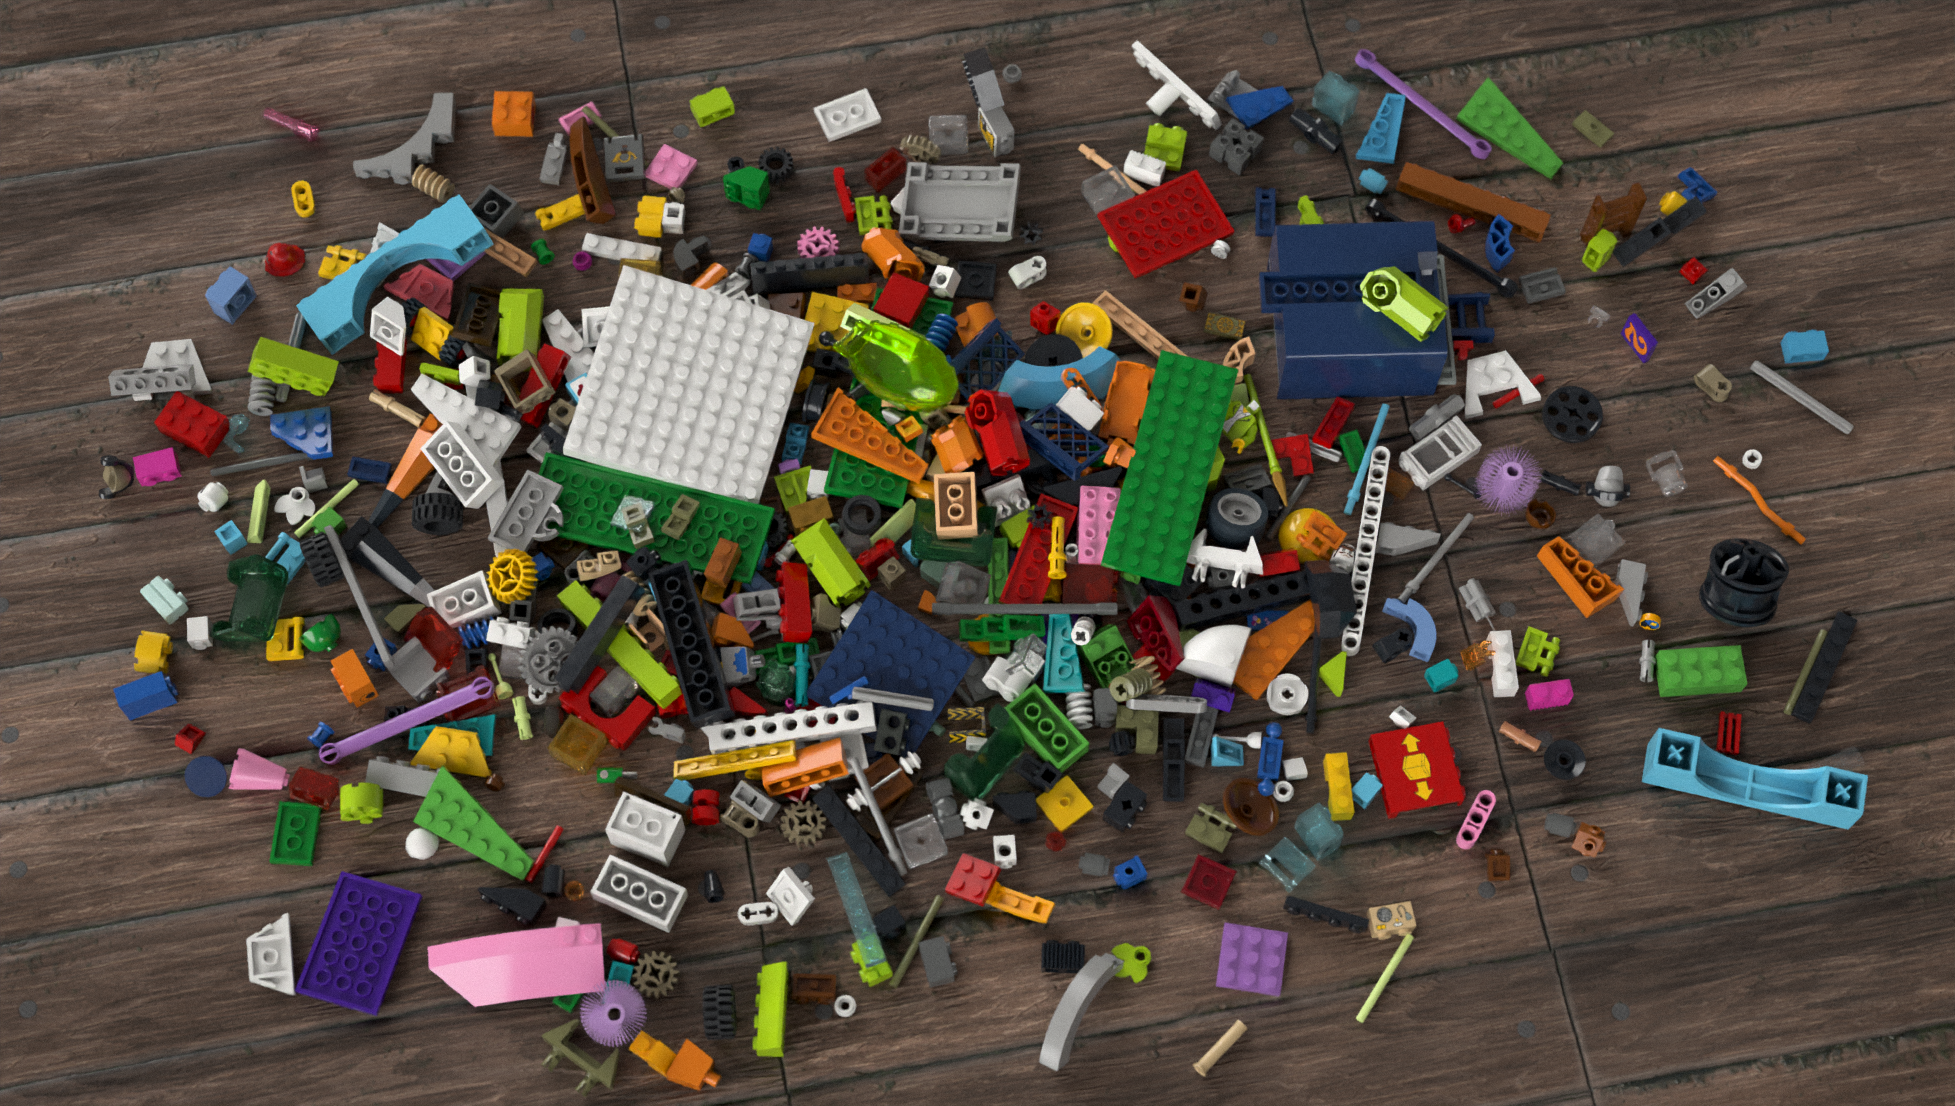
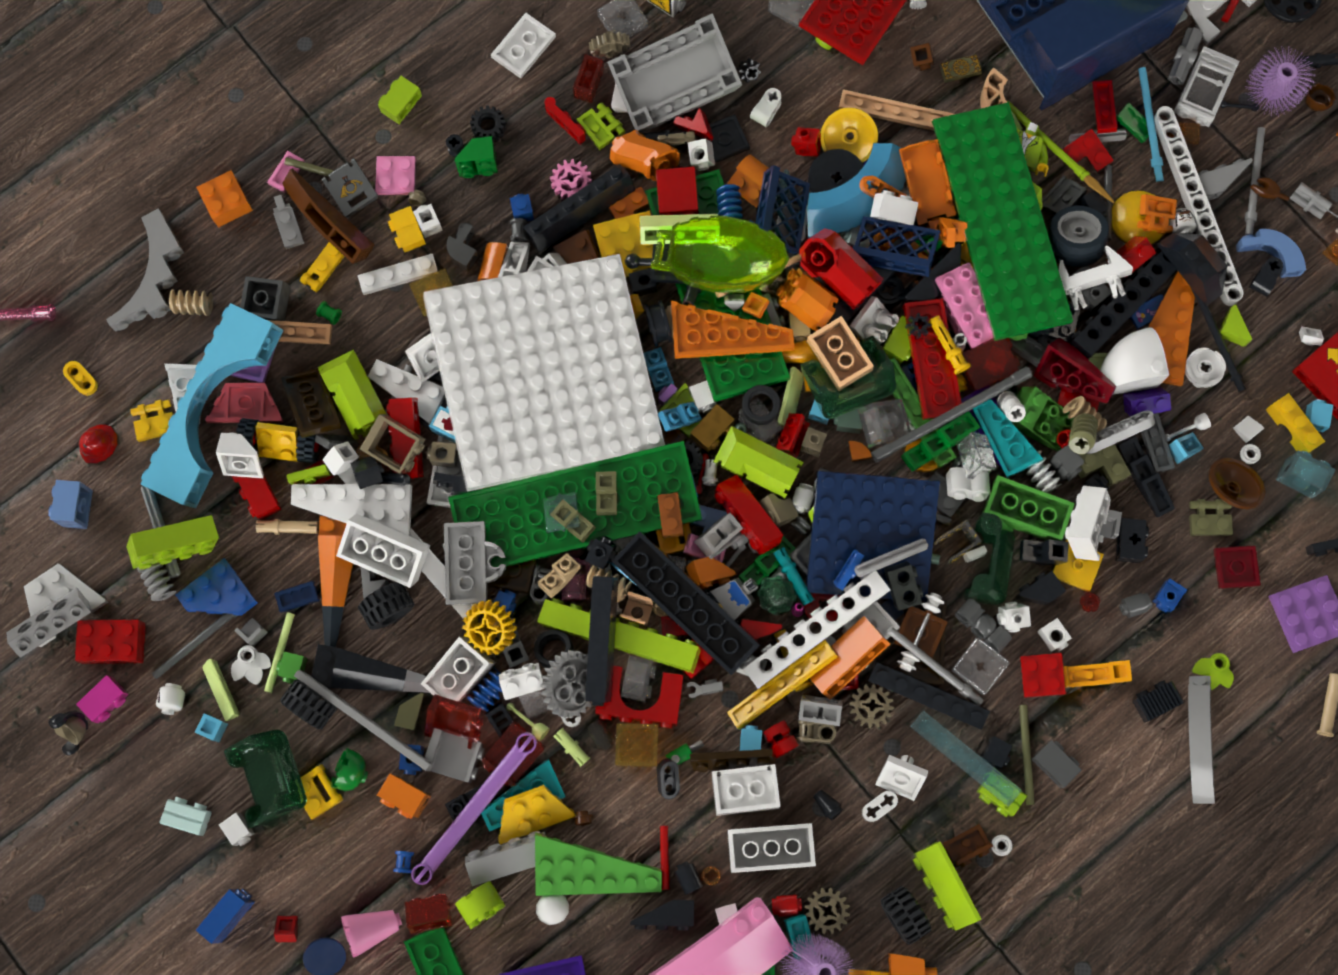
camera: 25 degrees left, 10 degrees up
yellow brick [134,631,173,674] -> none
clear light blue plate [223,414,250,455] -> none
medium azure plate [257,532,306,584] -> none
magenta plate [572,252,592,271] -> none
blue plate [1257,722,1283,796] -> none
clear light blue plate [1259,836,1316,893] -> none
teal brick [1424,659,1458,693] -> none
none -> black plate [657,758,680,800]
none -> dark azure slope [658,402,702,432]
none -> red slope [673,108,714,141]
none -> white wedge [1065,486,1111,561]
none -> reddish brown hand [1250,178,1289,201]

